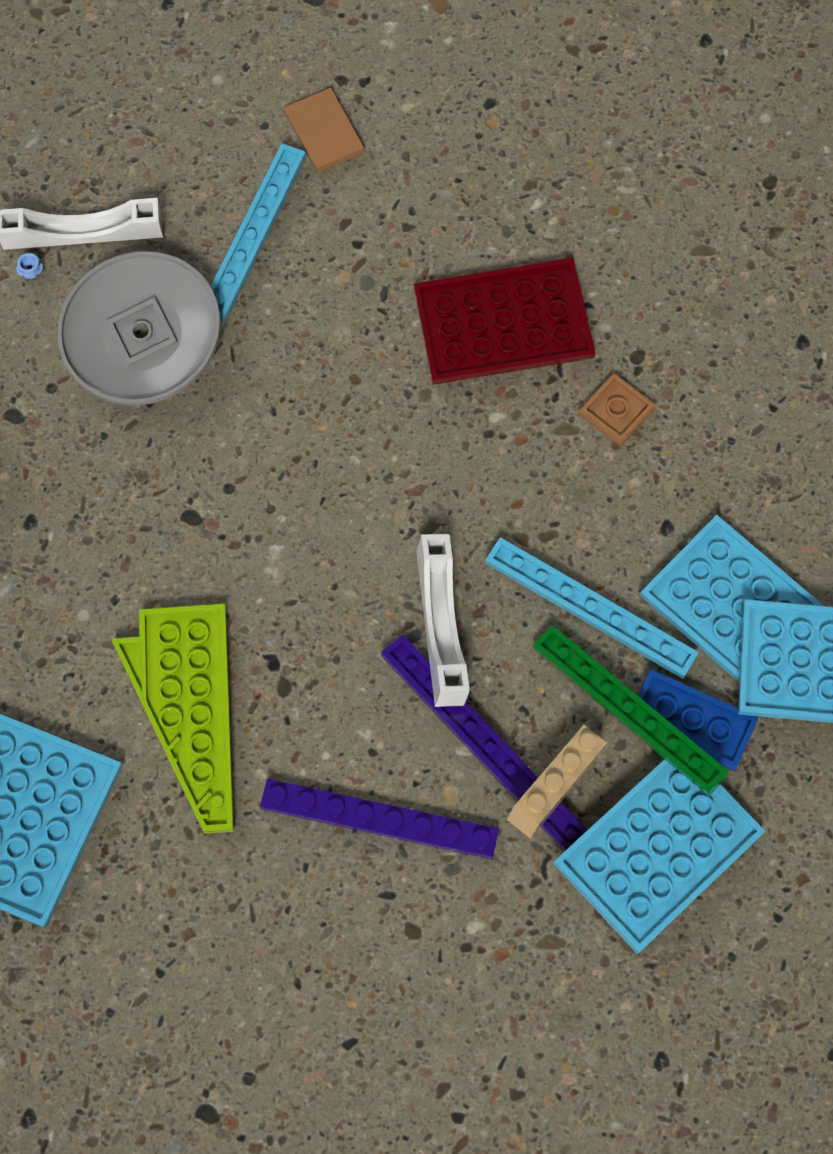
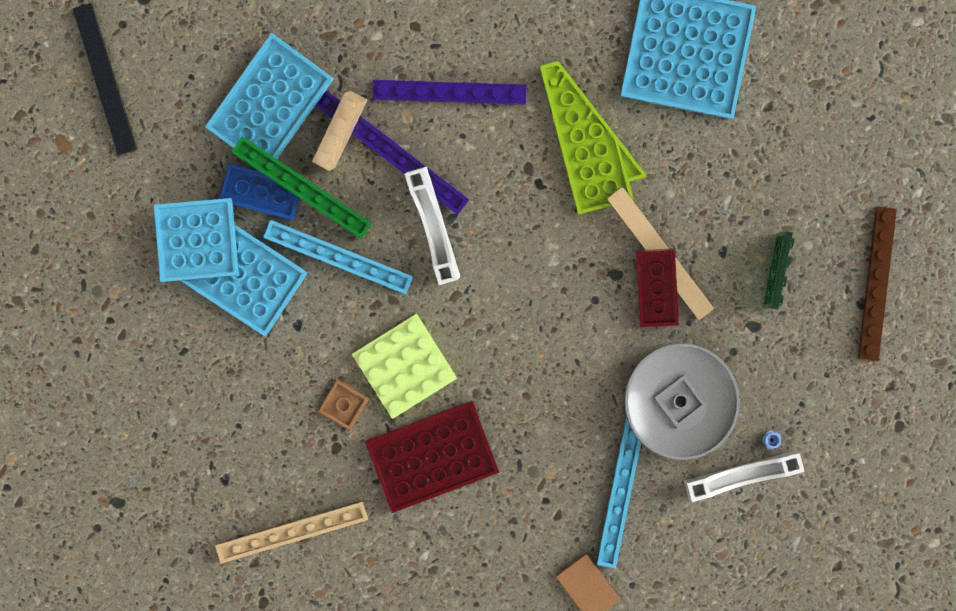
camera: 165 degrees right, 20 degrees up
none -> tan plate [215,501,368,564]
none -> yellowish green plate [352,314,457,419]
none -> tan tile [606,187,714,320]
none -> dark red plate [636,248,679,327]

